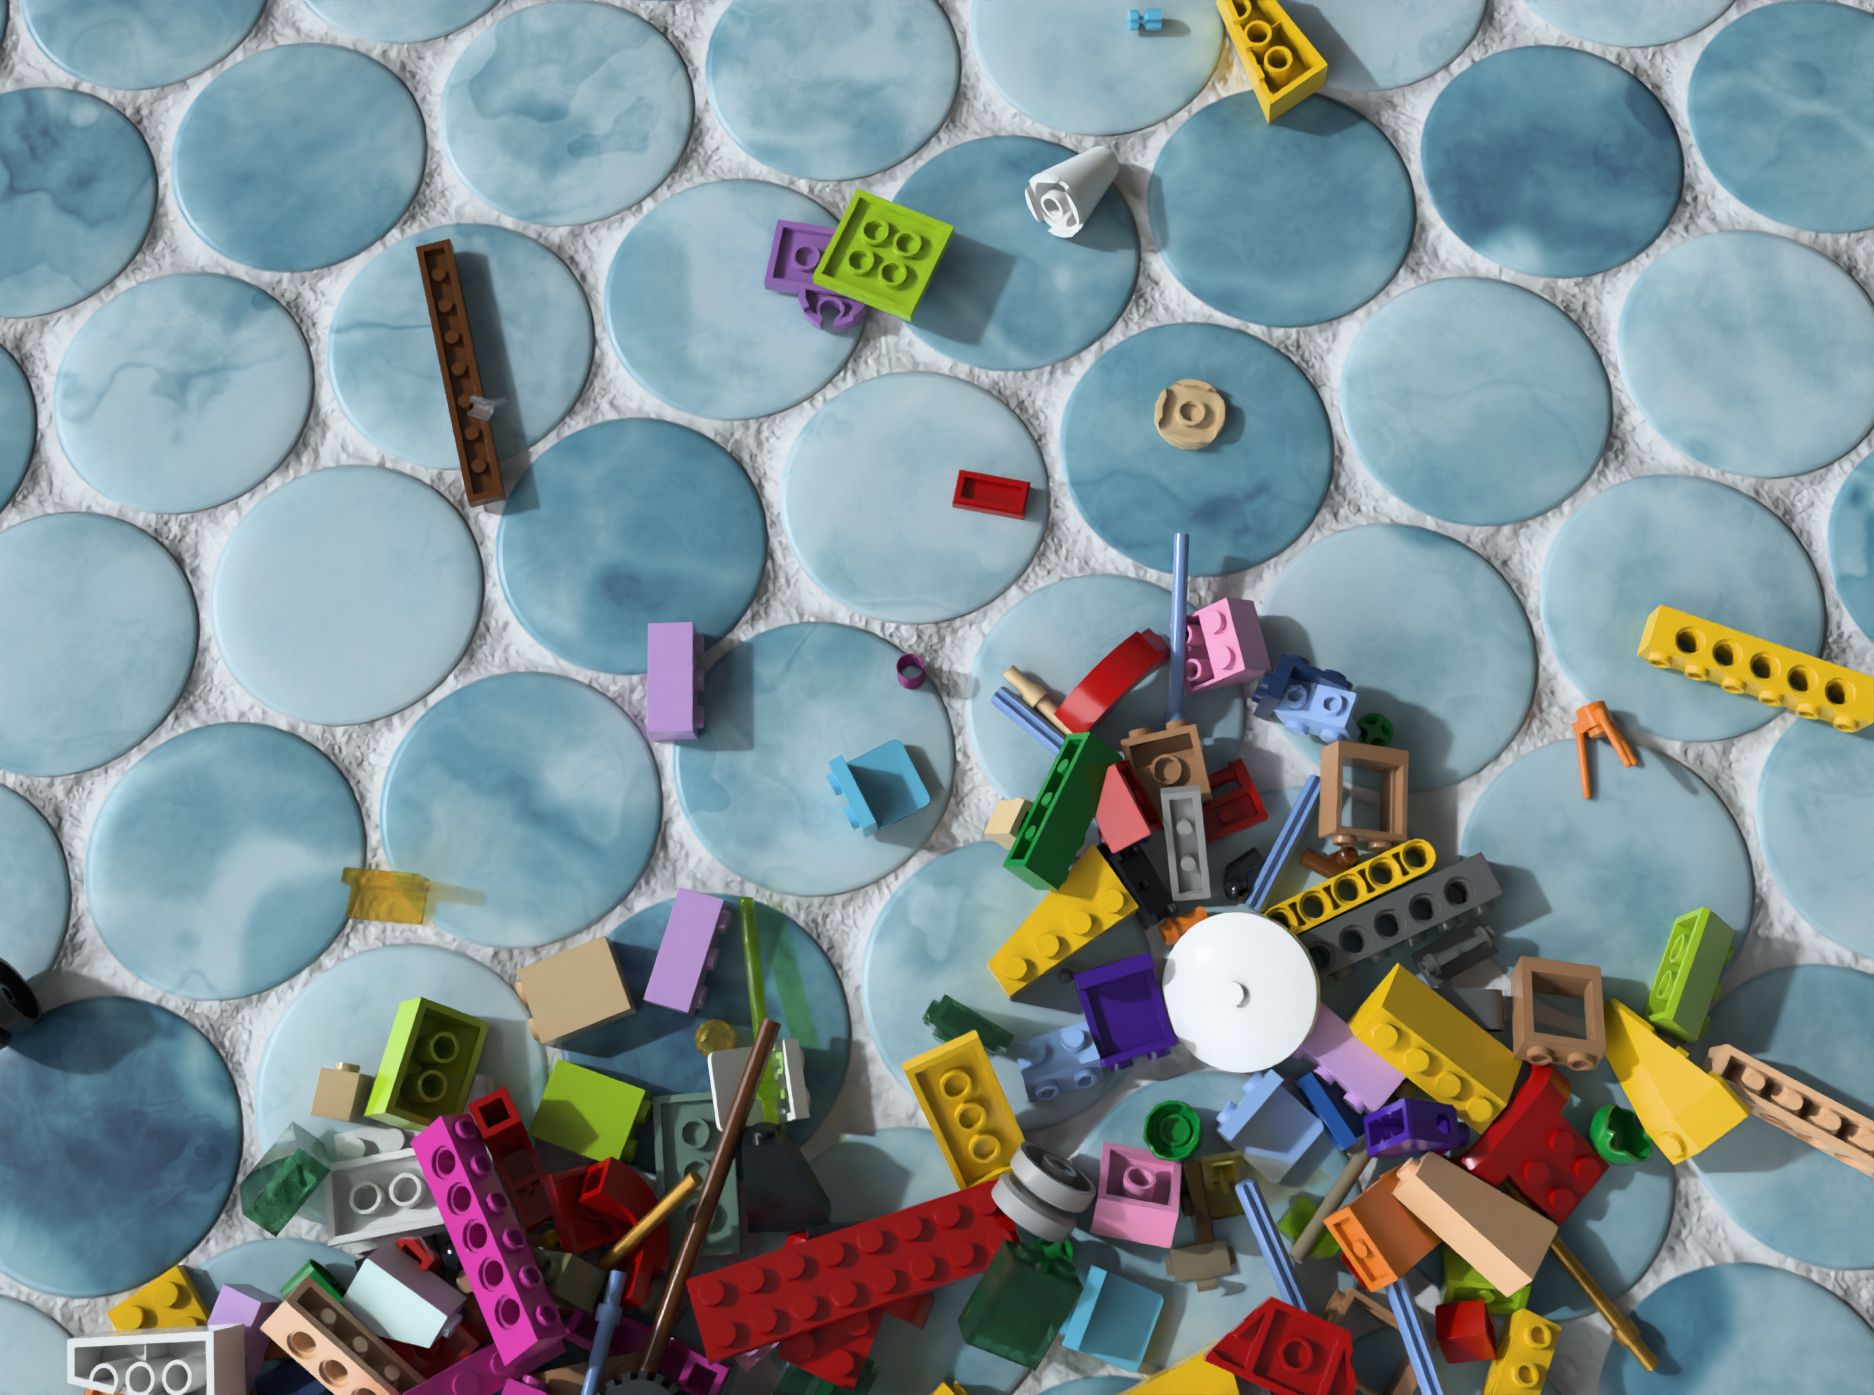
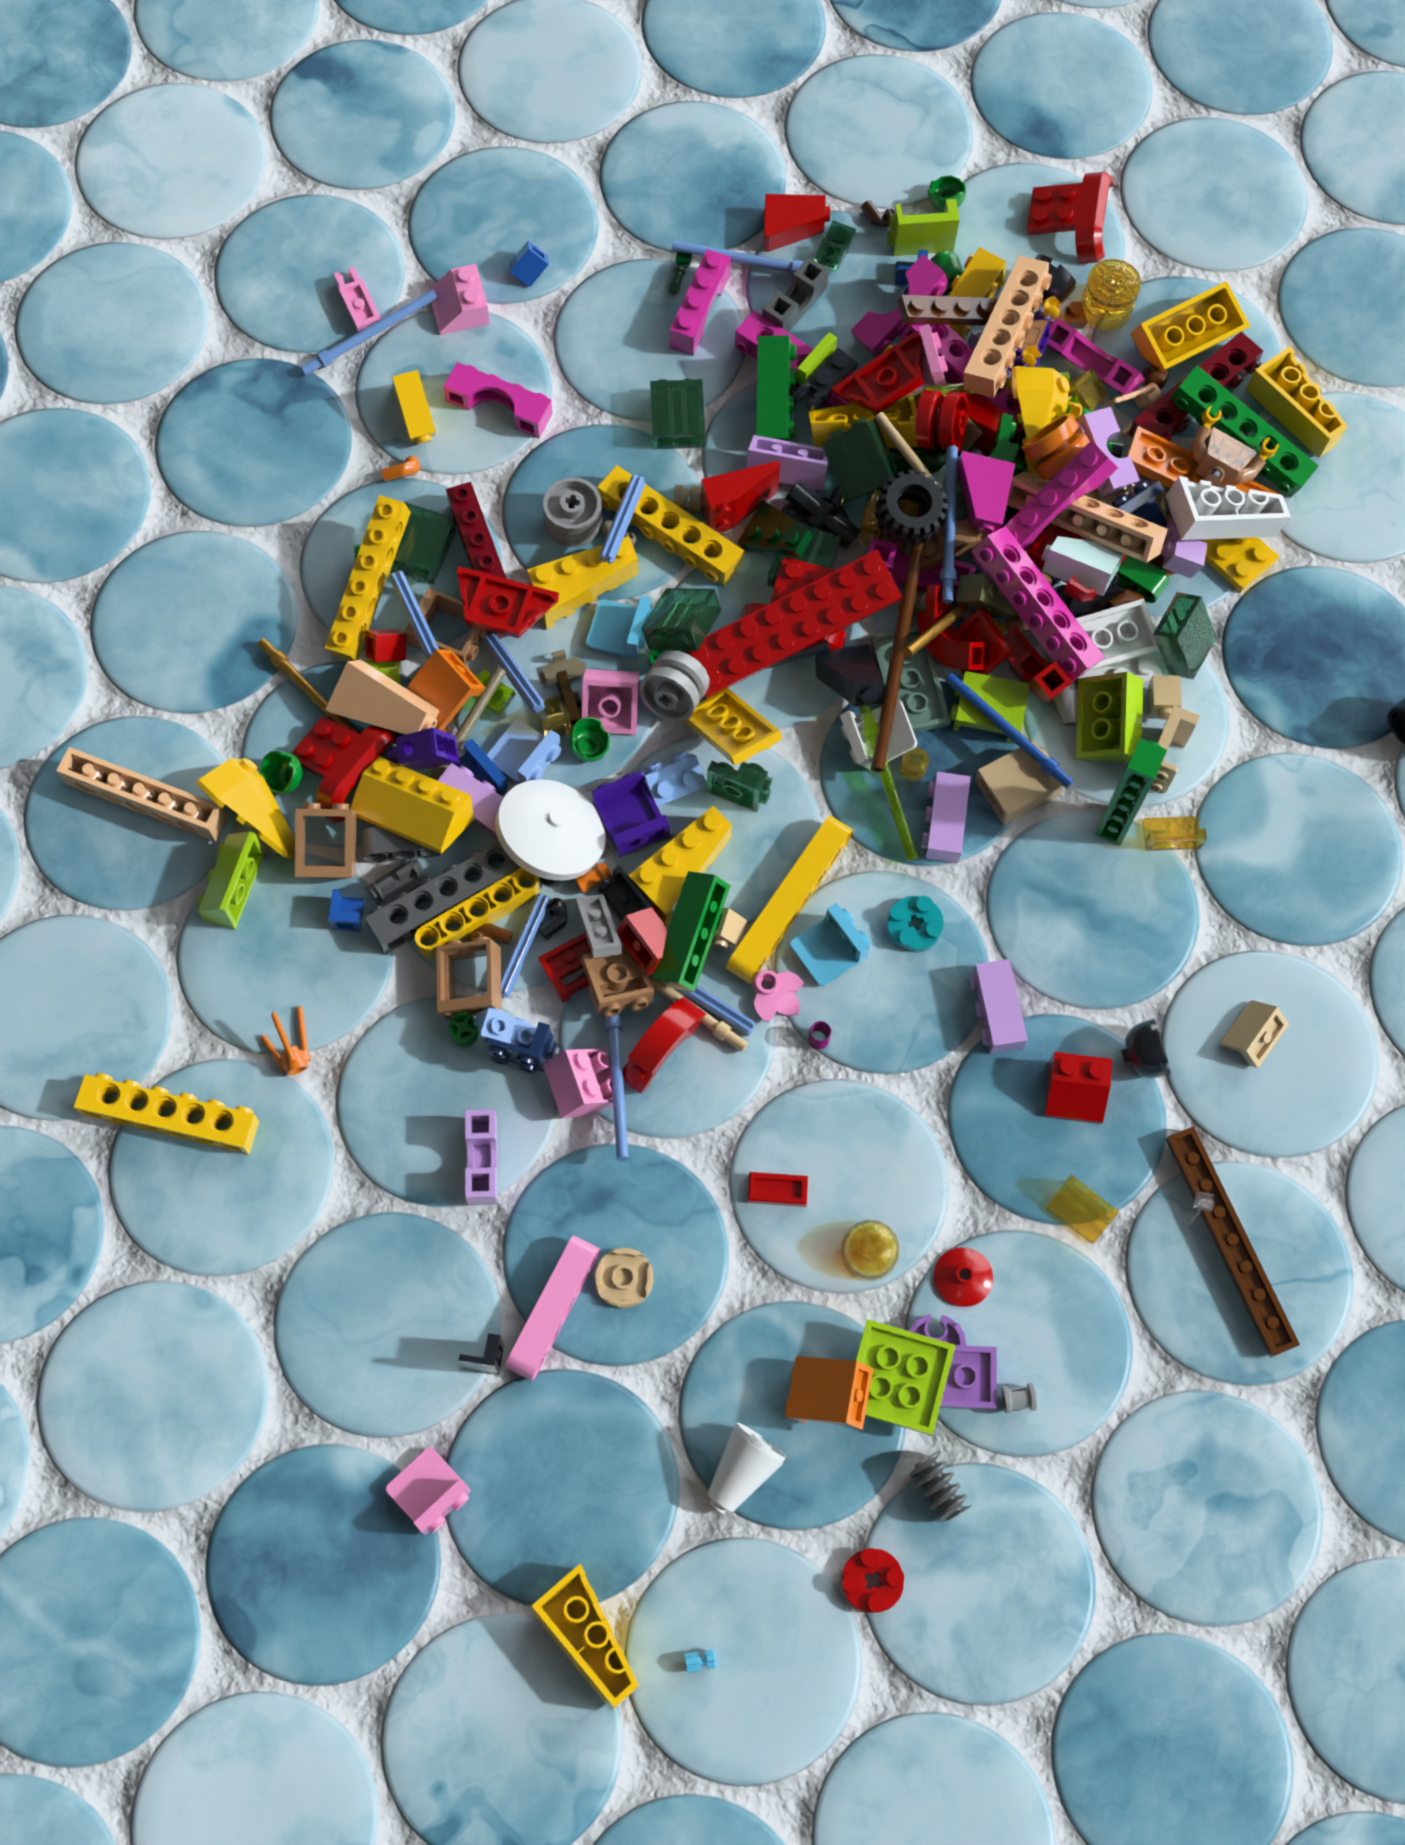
camera: 165 degrees right, 5 degrees down
none -> blue panel [328,889,364,932]
none -> bright pink bracket [386,1447,471,1535]
none -> black panel [458,1333,505,1375]
none -> lavender arch [465,1109,498,1205]
none -> bright pink beam [505,1235,600,1381]
none -> yellow beam [725,815,854,984]
none -> bright pink plate [753,970,804,1022]
none -> orange panel [785,1356,873,1430]
none -> clear yellow cylinder [840,1219,900,1281]
none -> red plate [841,1548,905,1613]
none -> teal plate [886,896,944,953]
none -> dark grey piece [910,1450,973,1523]
none -> red dish [933,1247,993,1307]
none -> blue bar [945,673,1074,789]
none -> light grey bush [1001,1383,1037,1414]
none -> red slope [1044,1052,1113,1124]
none -> clear yellow panel [1047,1174,1119,1244]
none -> green brick [1095,738,1167,846]
none -> reddish brown arm [1106,589,1145,609]
none -> black cylinder [1121,1019,1171,1078]
none -> tan panel [1149,705,1200,793]
none -> tan panel [1221,1000,1289,1068]

